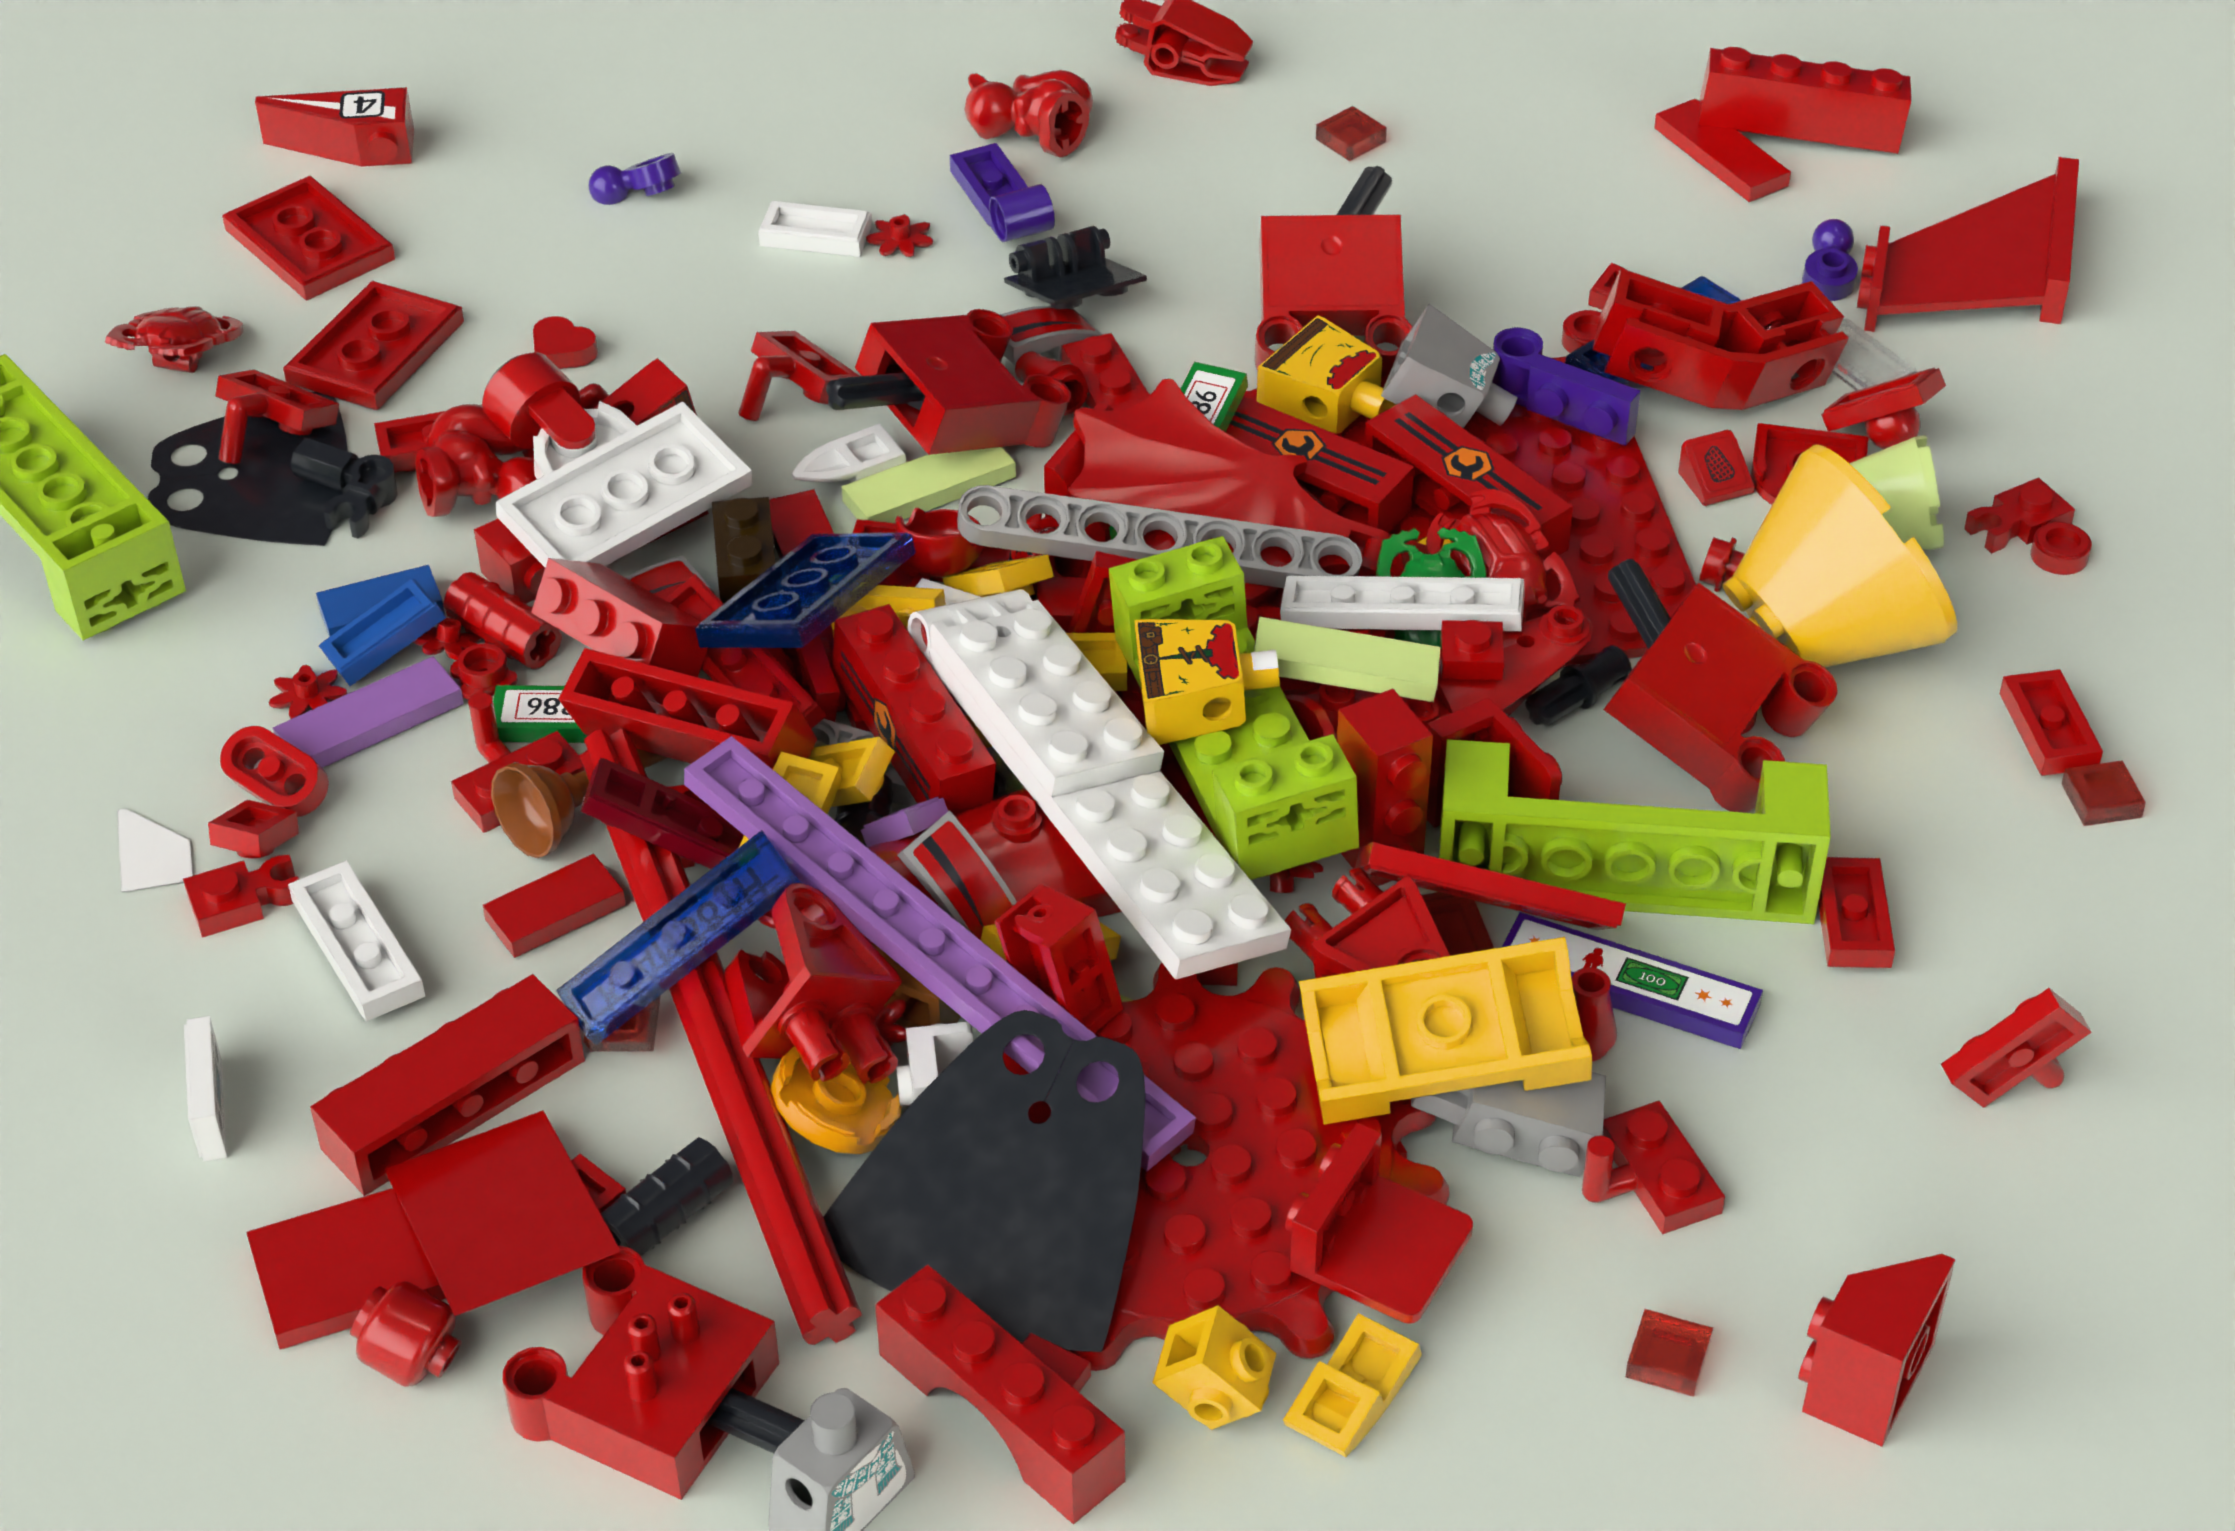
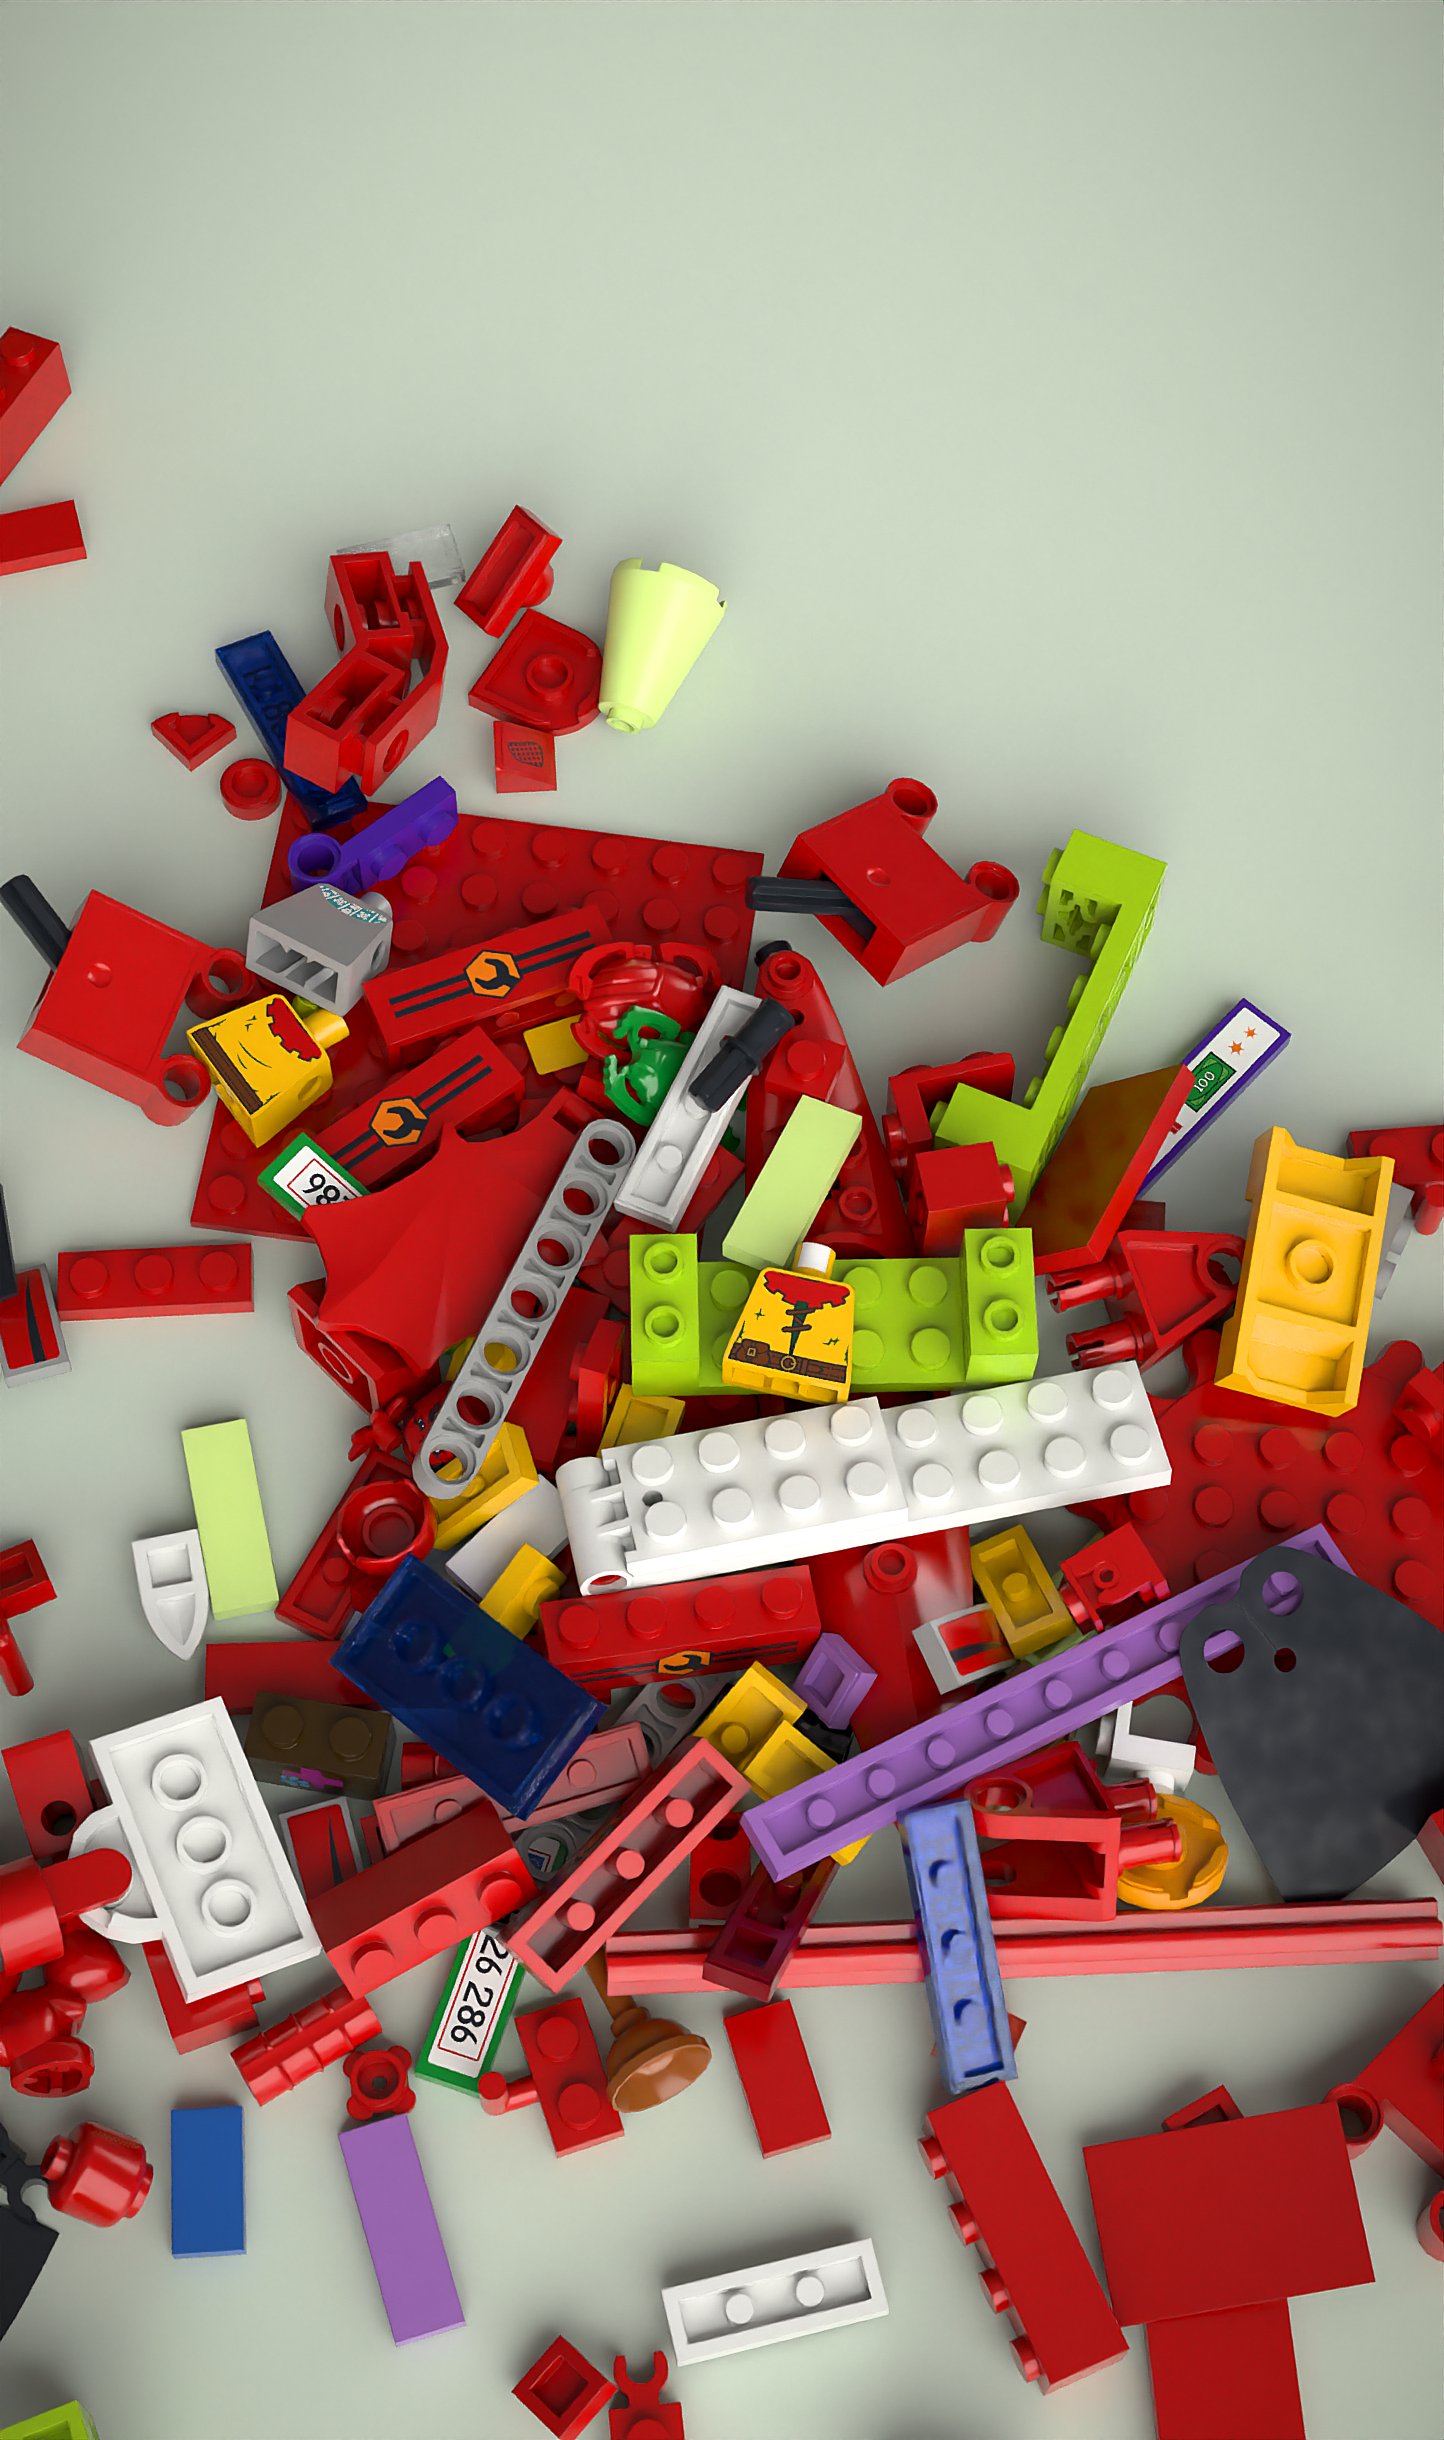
camera: 75 degrees left, 20 degrees up
red plate [220,726,329,817] -> none
red plant [269,665,347,719] -> none
blue tile [319,578,446,686] -> none
red head [350,1281,462,1387] -> none
red plant [412,618,482,661] -> none
black axle [600,1137,734,1256] -> none
red piece [826,309,1071,455] -> none
red cone [1015,351,1088,415] -> none
red cone [1571,967,1617,1062] -> none
red plate [1699,537,1745,592] -> none
yellow cone [1722,445,1957,667] -> none
dark purple plate [1802,219,1858,301] -> none
red plate [1818,857,1895,968] -> none
red piece [1857,157,2079,332] -> none
red plate [1941,988,2092,1108] -> none
red plate [1964,477,2075,554] -> none
red plate [1999,669,2103,776] -> none
red tile [2030,522,2092,575] -> none
clear red tile [2061,760,2146,826] -> none
none -> red head [40,2120,154,2228]
none -> black axle [688,997,795,1113]

